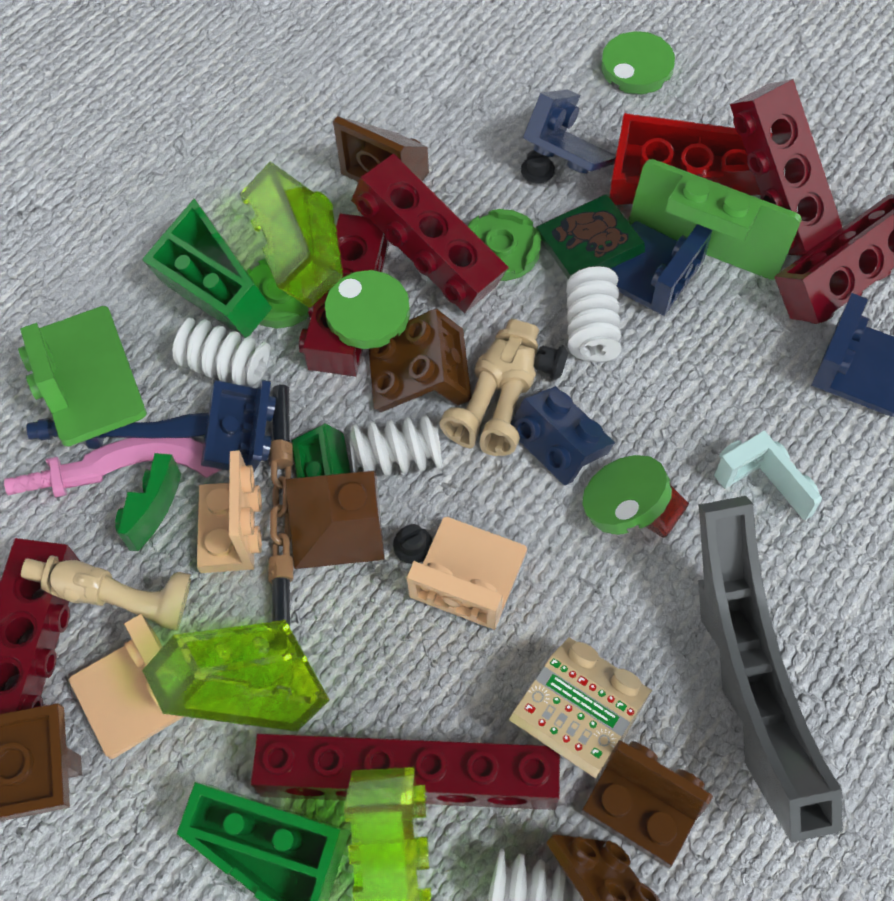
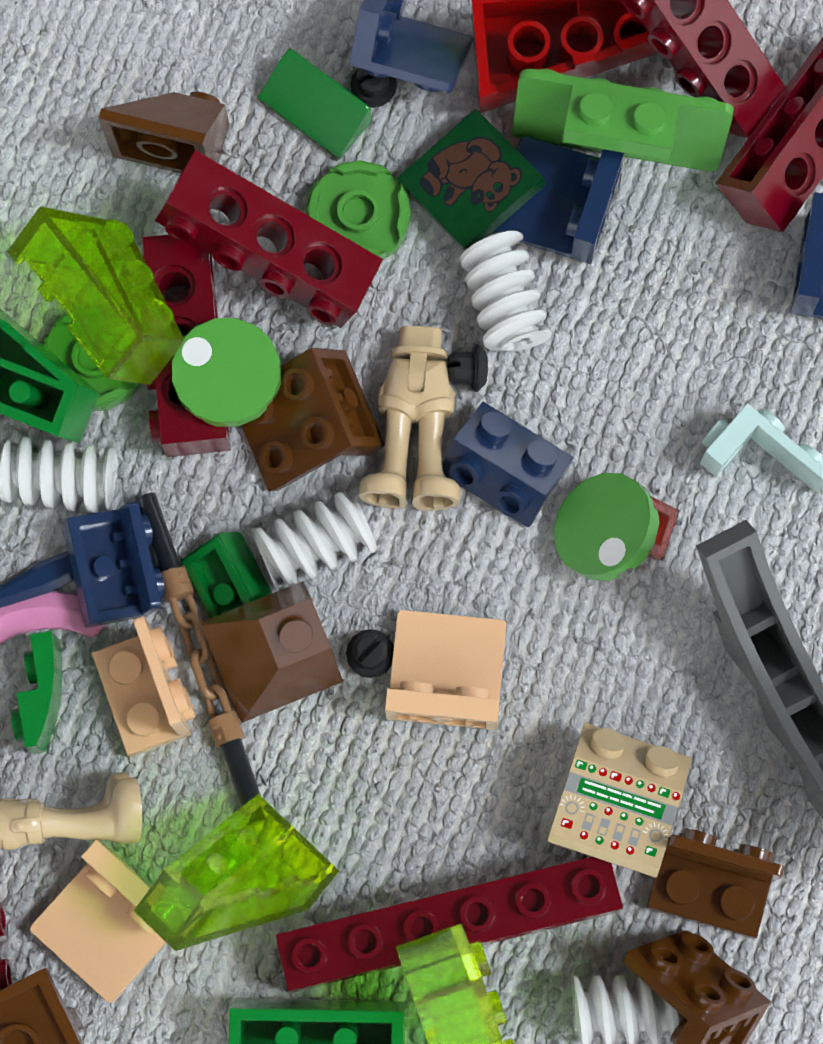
camera: 15 degrees left, 15 degrees up
none -> green slope [258,48,372,160]

